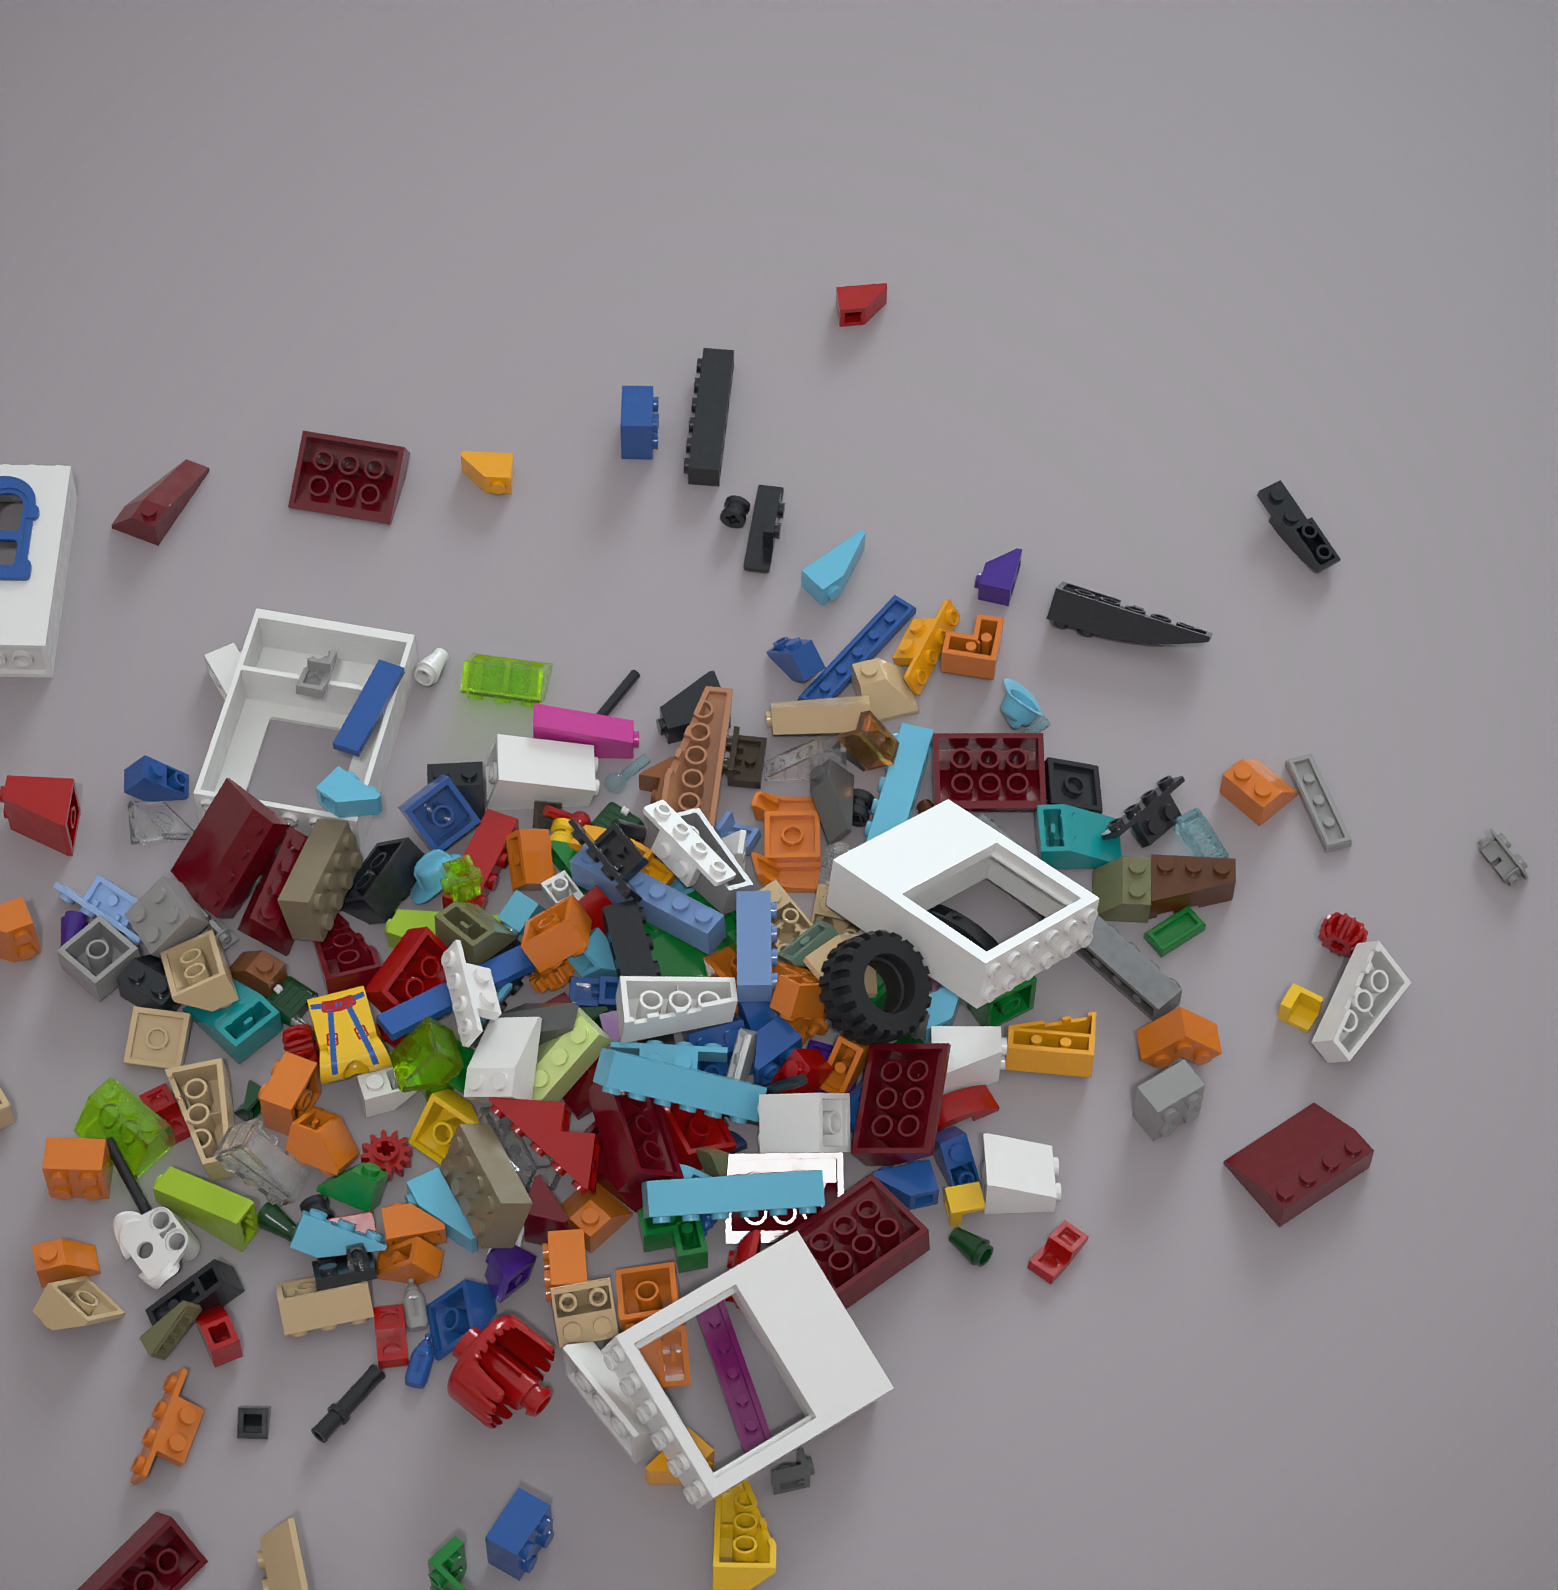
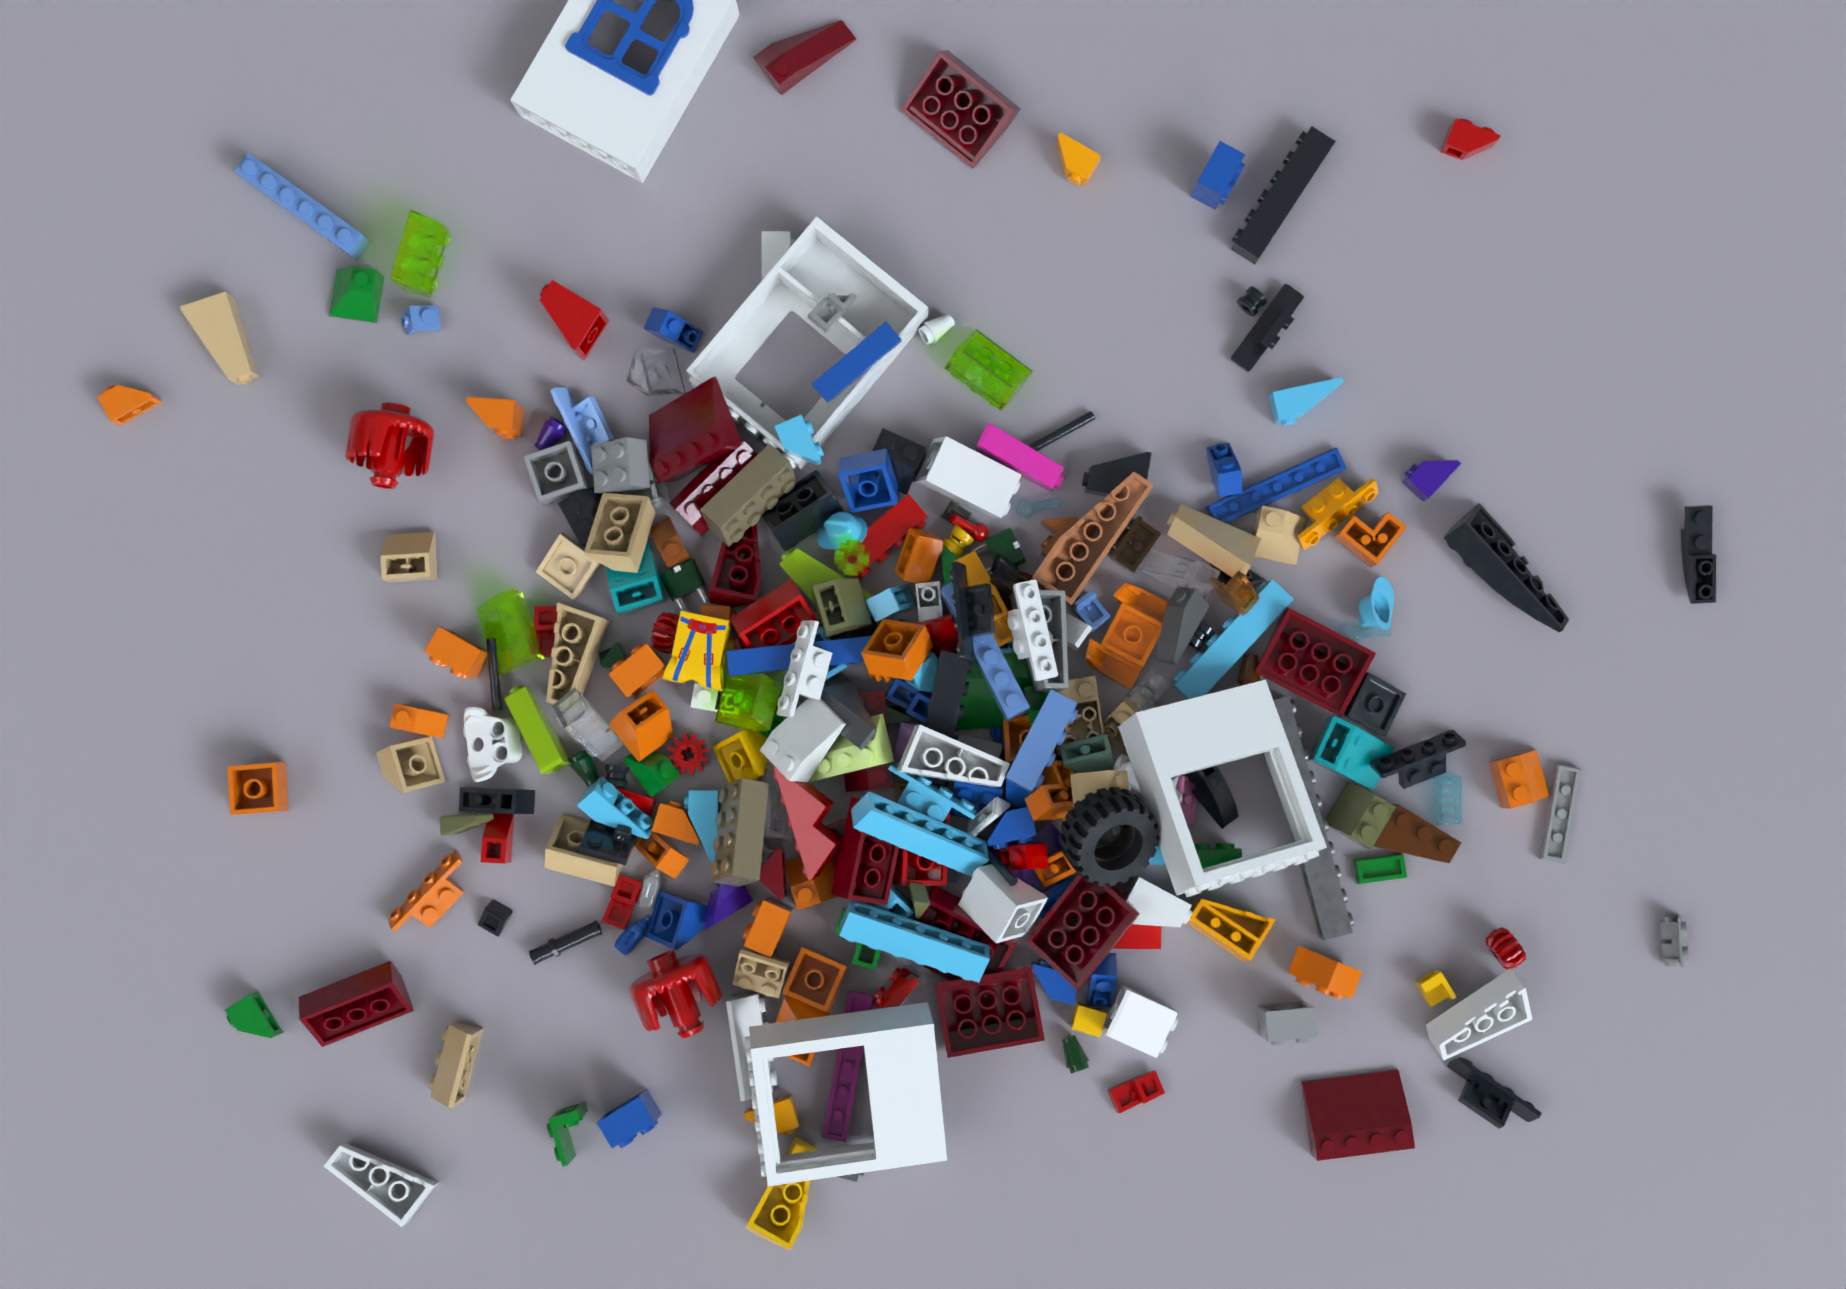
camera: 30 degrees right, 30 degrees up
none -> black bracket [1447,1057,1542,1129]

